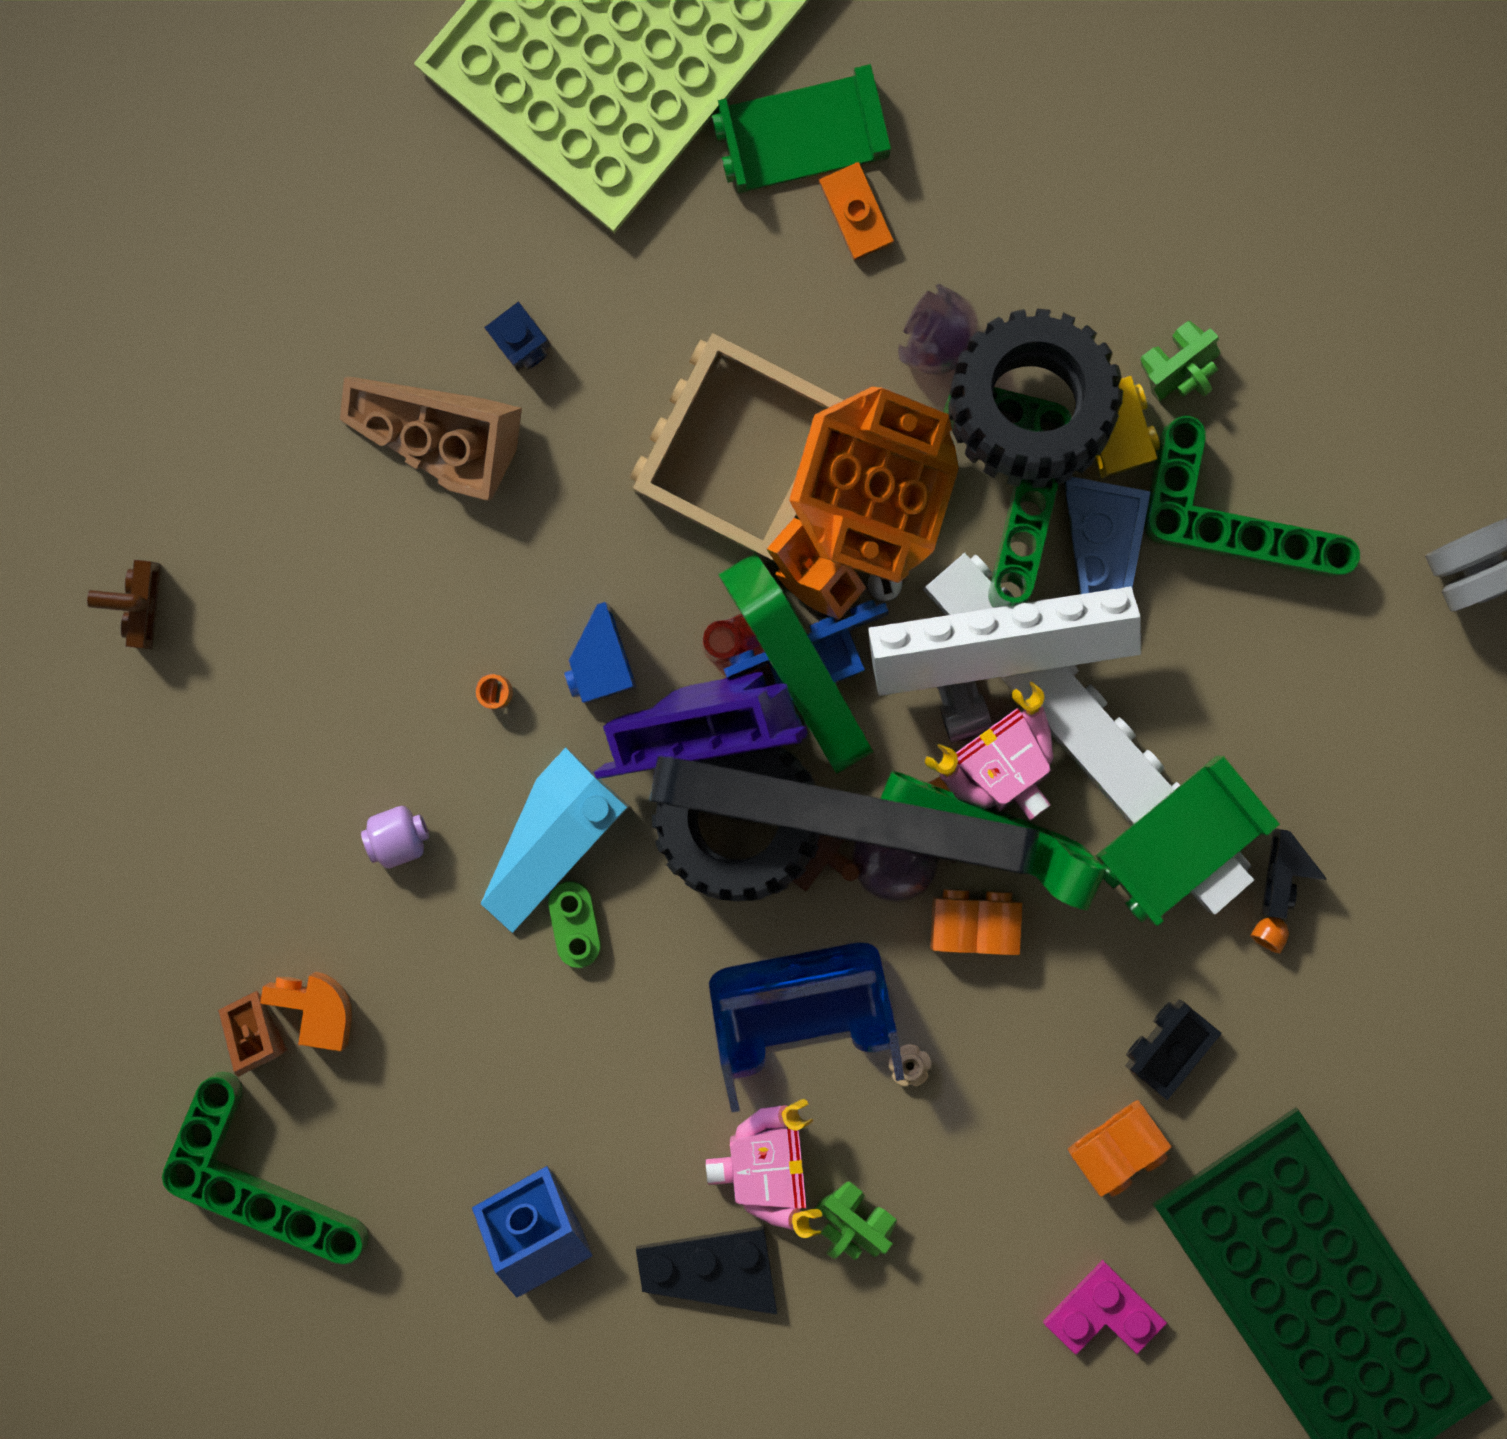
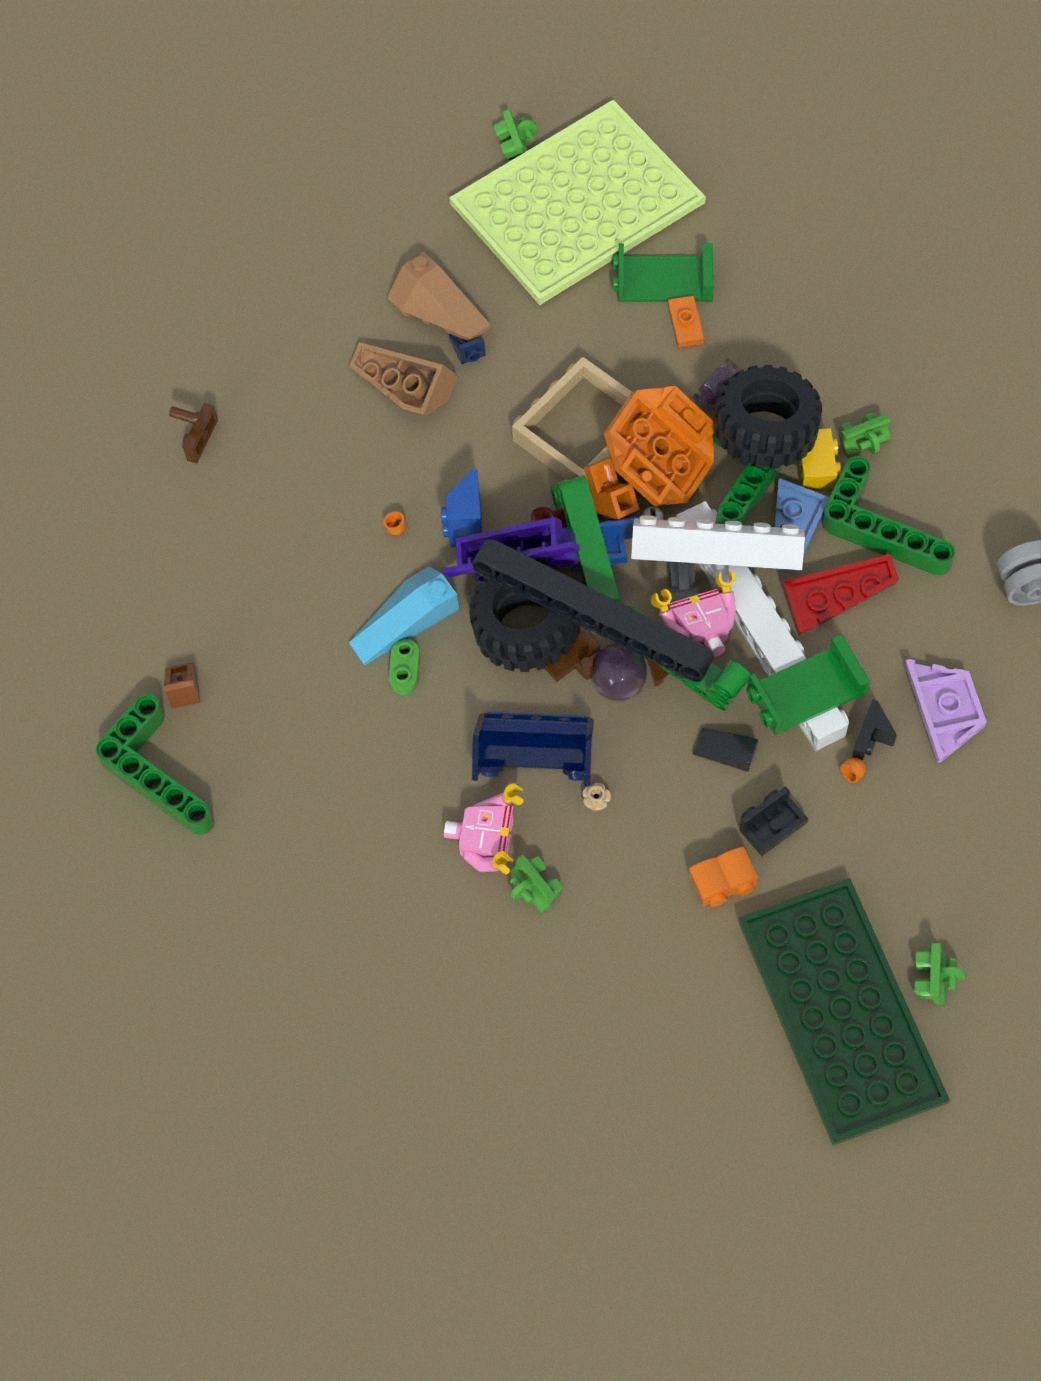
camera: 20 degrees right, 25 degrees down
orange brick [260,972,352,1051] -> none
lavender head [361,806,430,869] -> none
blue slope [472,1166,593,1298] -> none
black wing [636,1226,777,1315] -> none
orange brick [930,889,1023,955] -> none
dark pink plate [1043,1260,1167,1355] -> none
none -> medium nougat wedge [387,252,491,341]
none -> black slope [693,728,758,772]
none -> red wing [782,554,899,636]
none -> lavender wing [904,659,987,763]
none -> bright green hips [914,943,966,1006]

